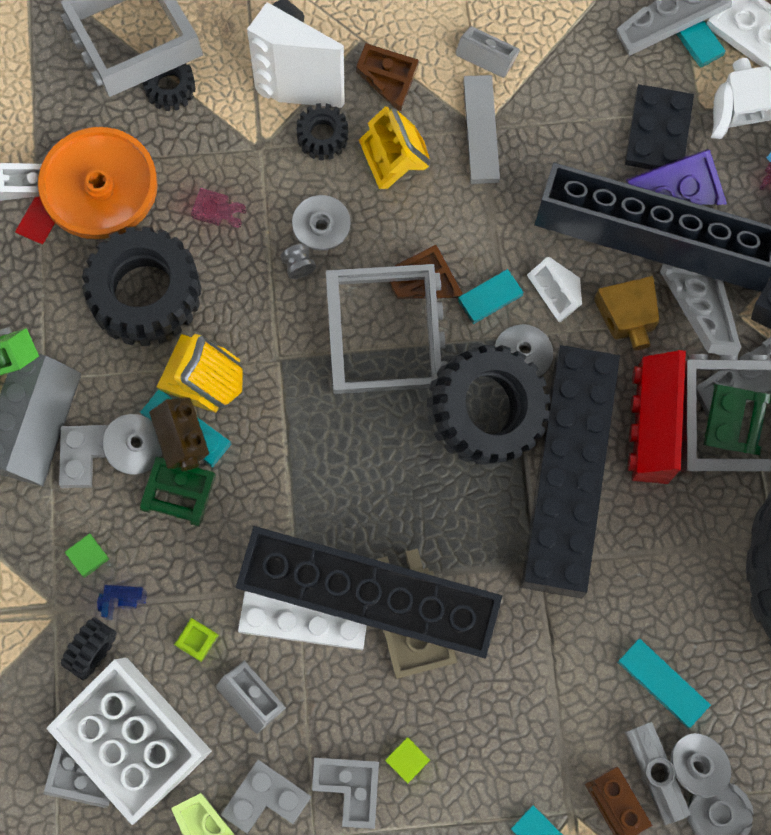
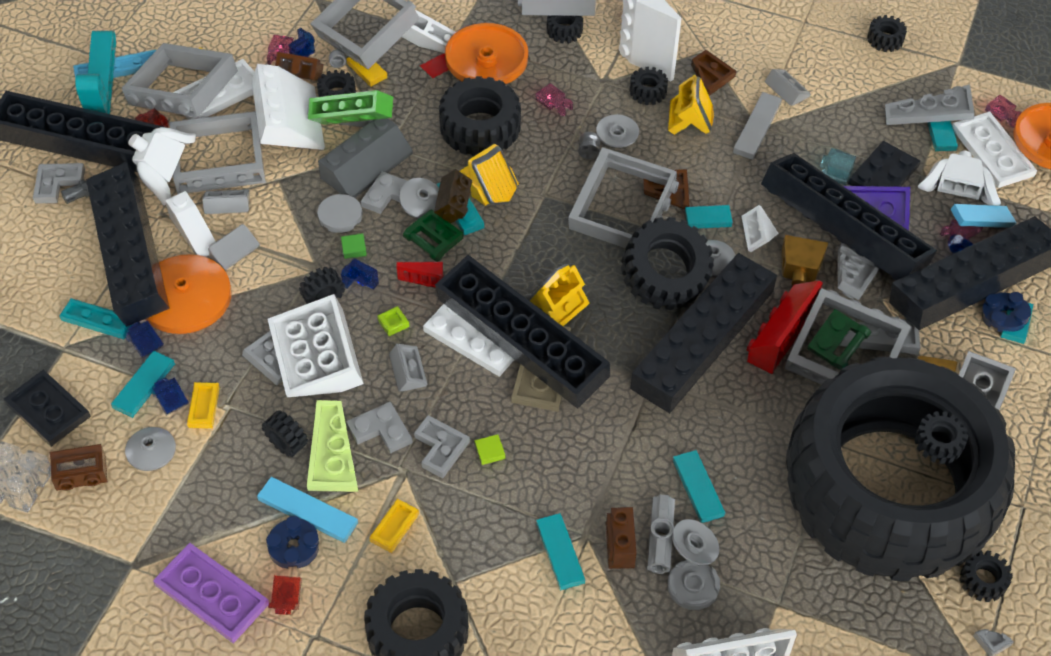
camera: 30 degrees right, 20 degrees down
none -> light grey tile [317,194,363,233]
none -> red slope [396,262,444,288]
none -> yellow piece [528,264,590,326]
none -> clear light blue brick [820,148,856,186]

